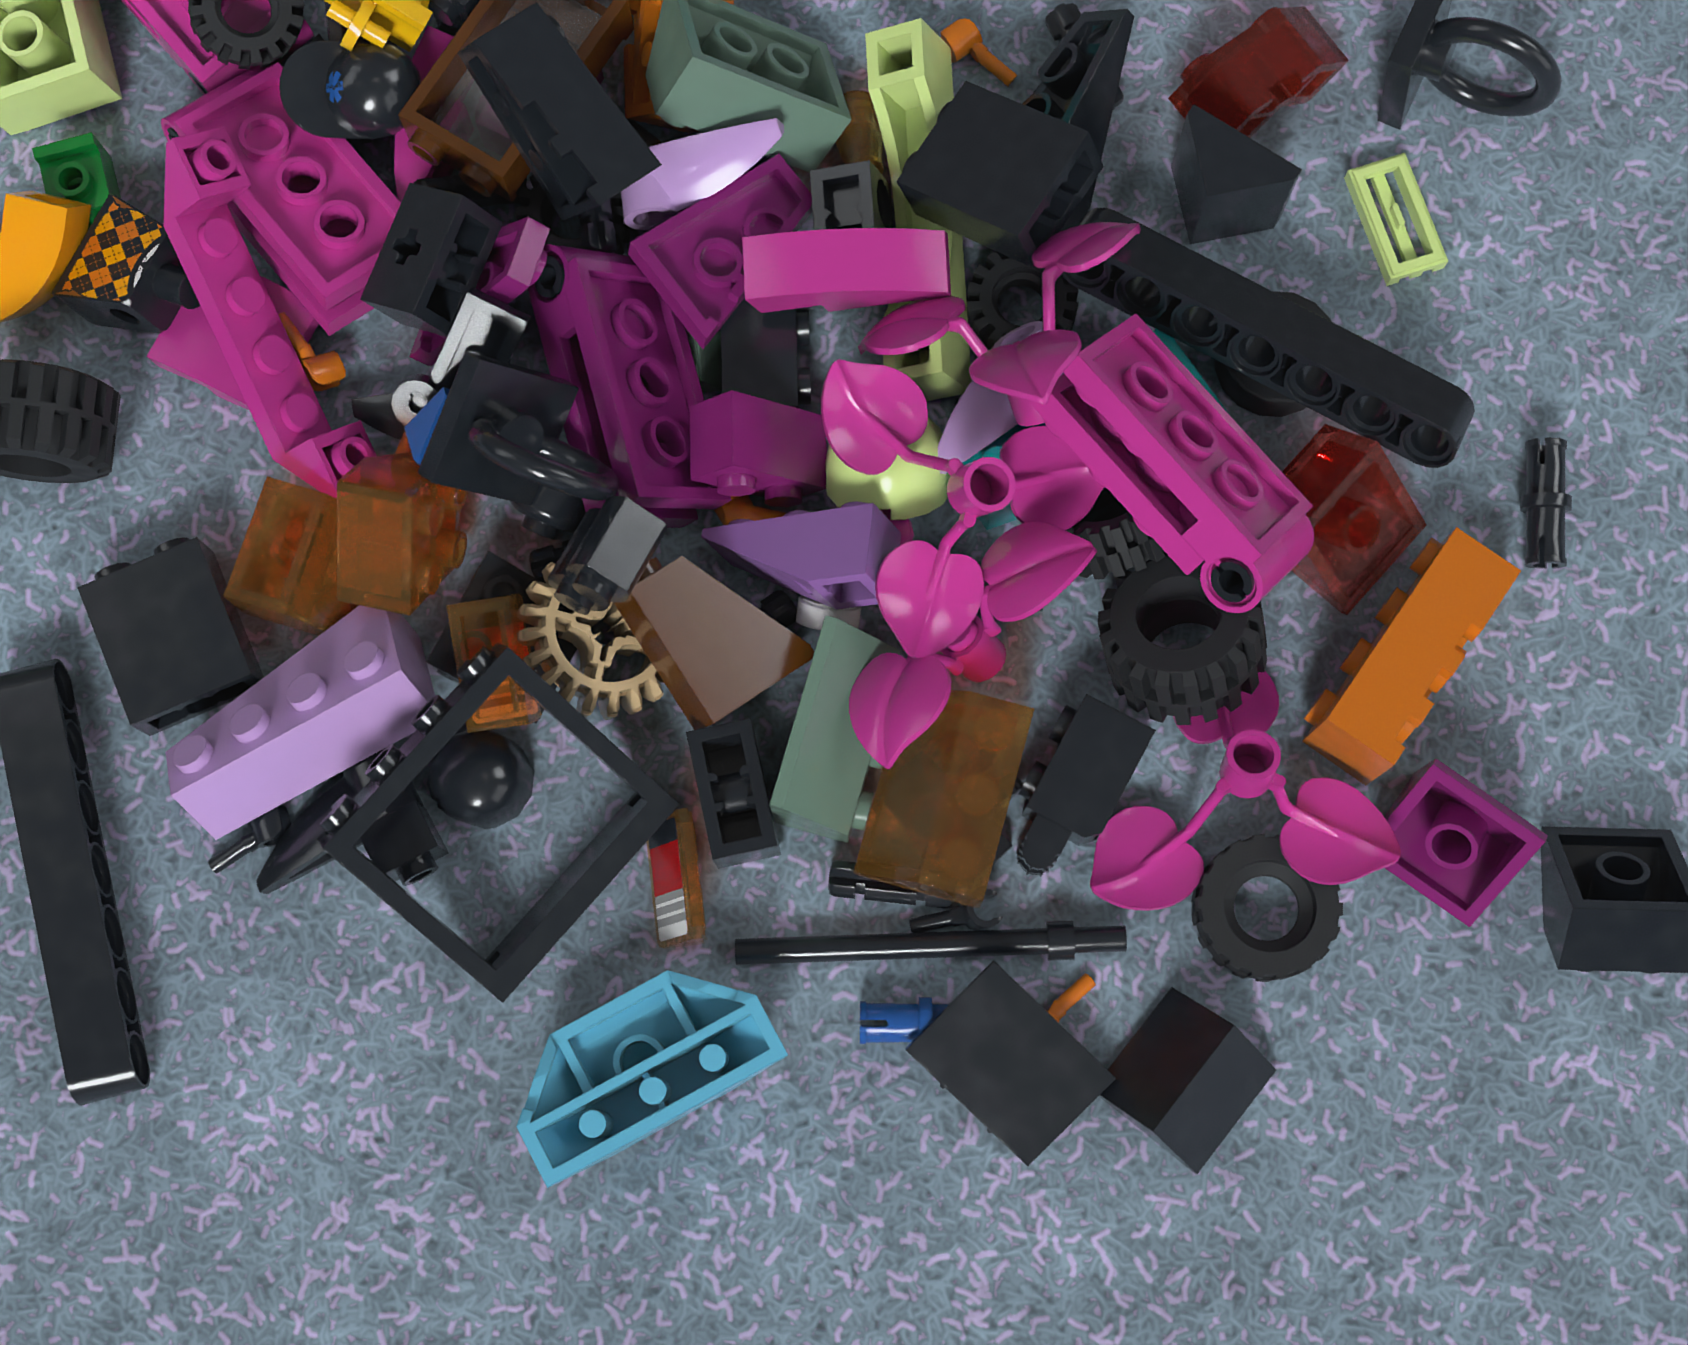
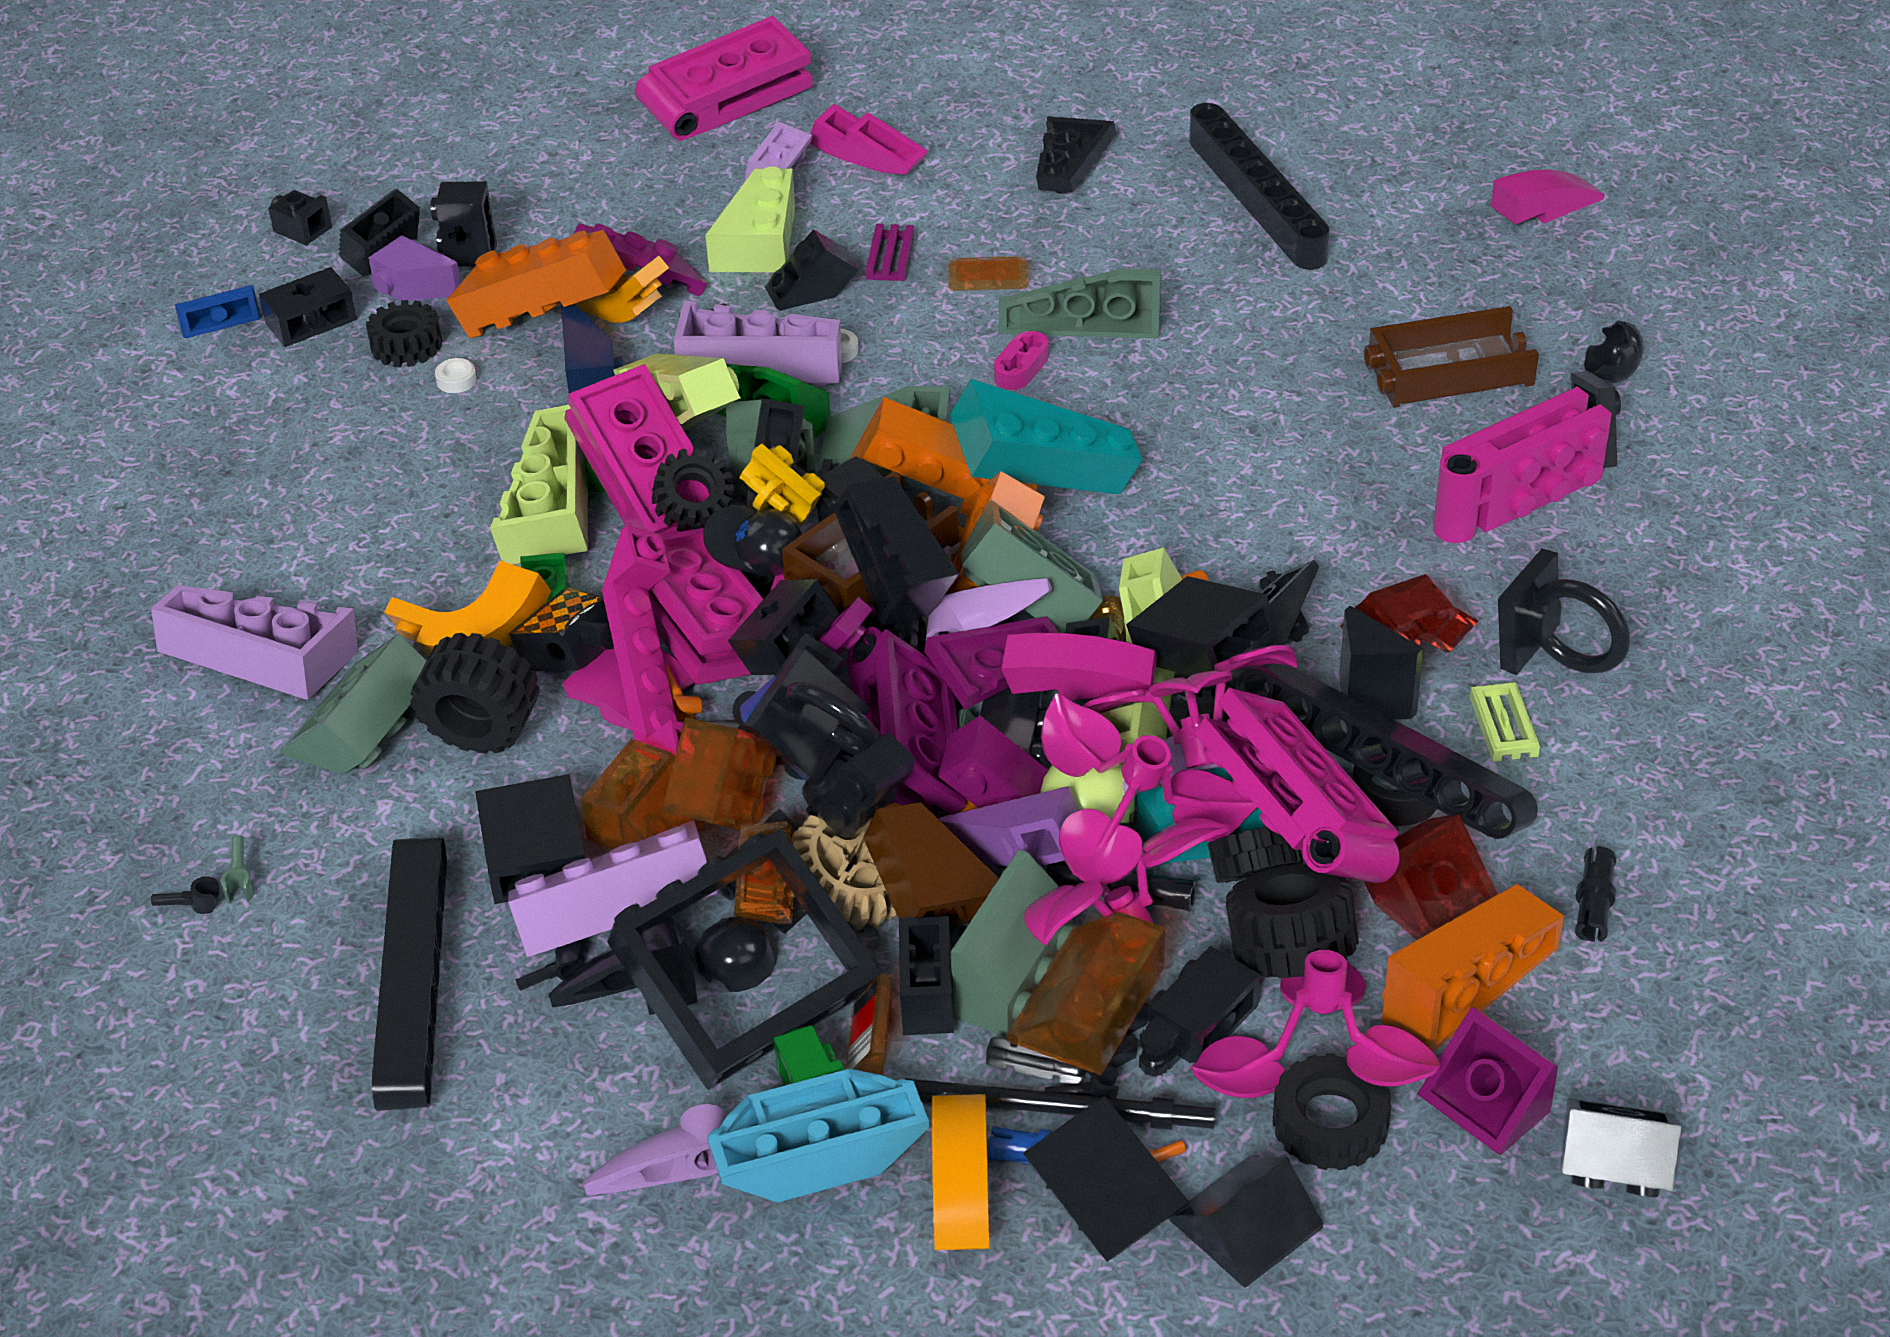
camera: 10 degrees right, 35 degrees down
none -> lavender piece [583,1104,727,1195]
none -> green brick [773,1025,844,1086]
none -> light orange arch [932,1094,989,1250]

